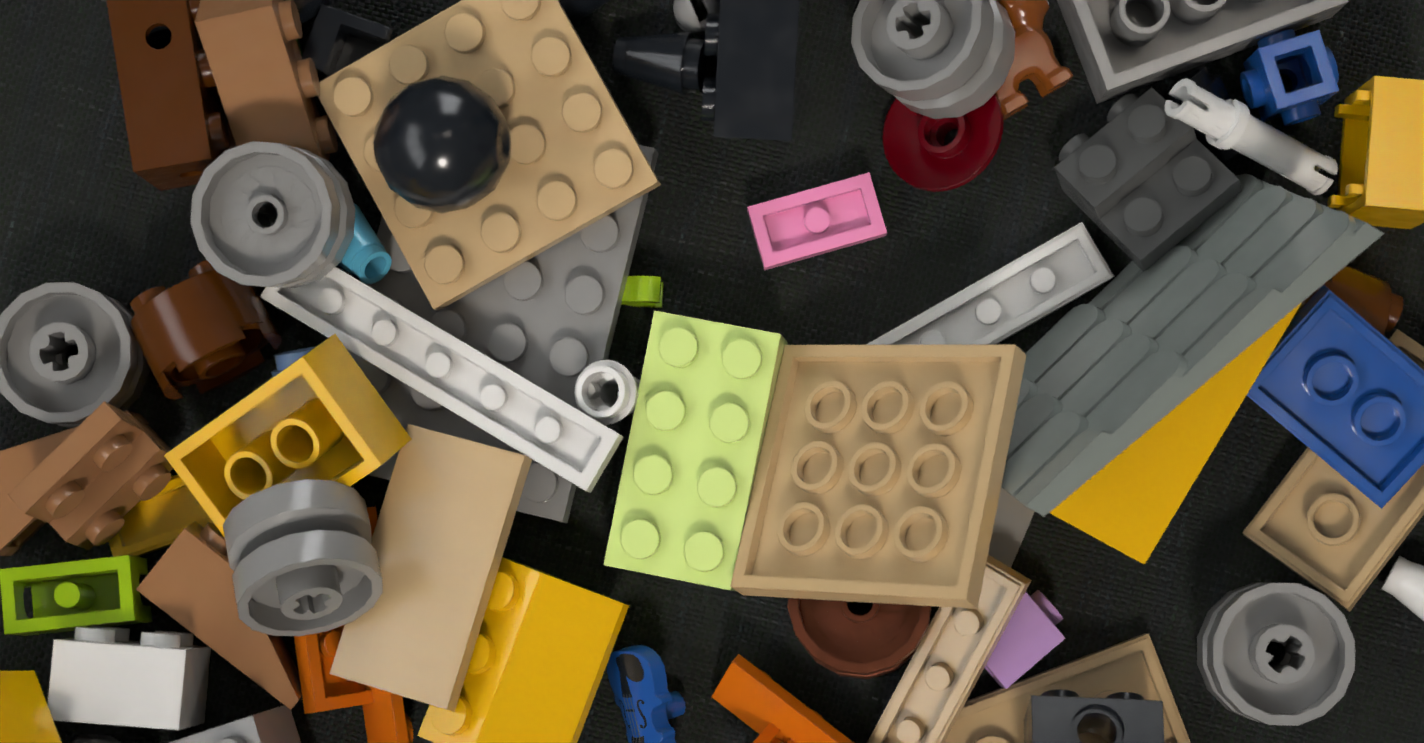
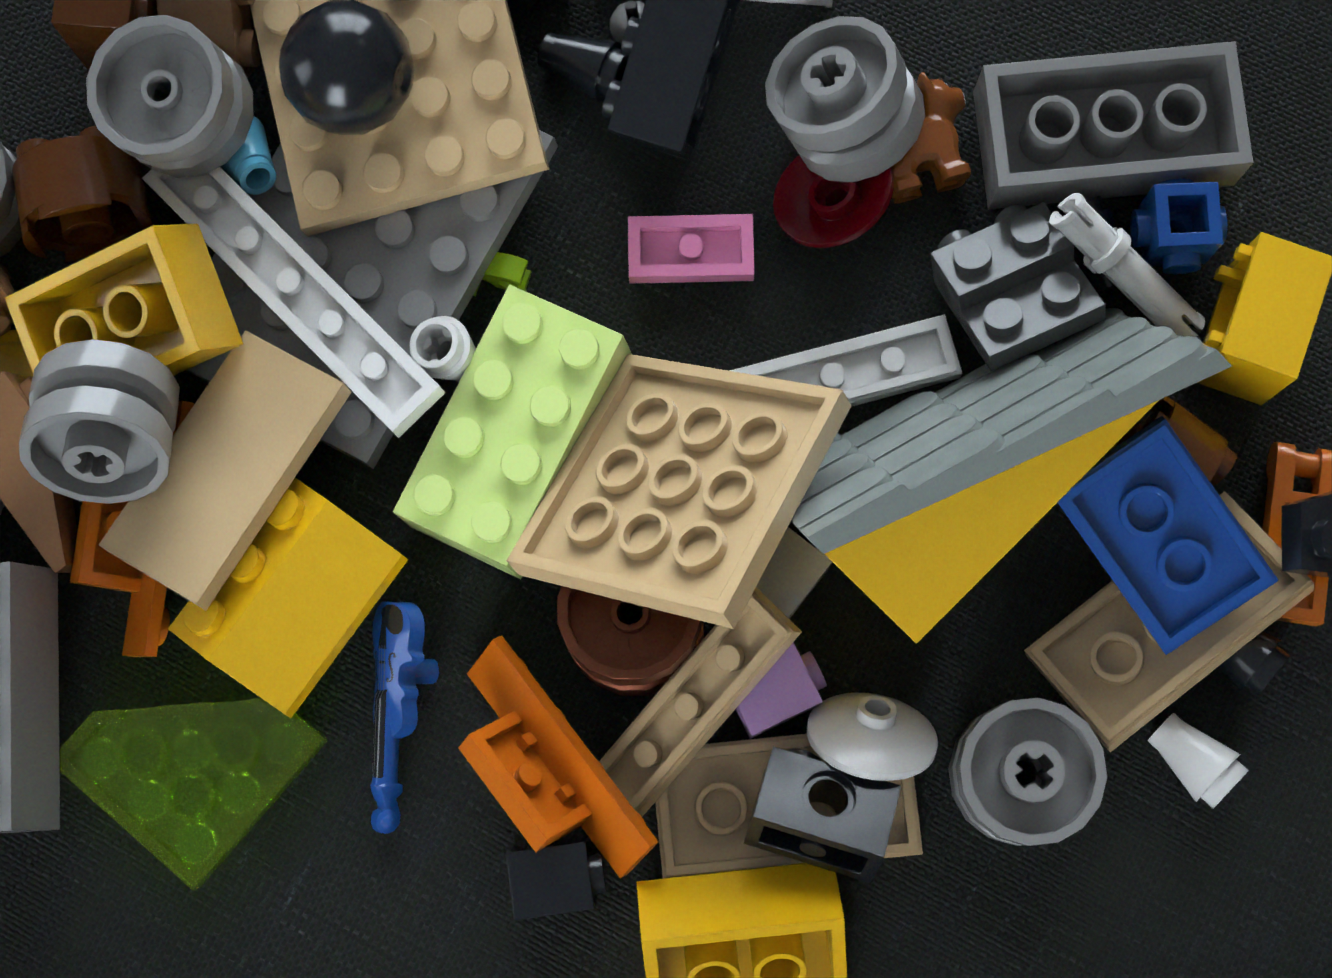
camera: 15 degrees right, 5 degrees down
none -> white dish [806,693,938,781]

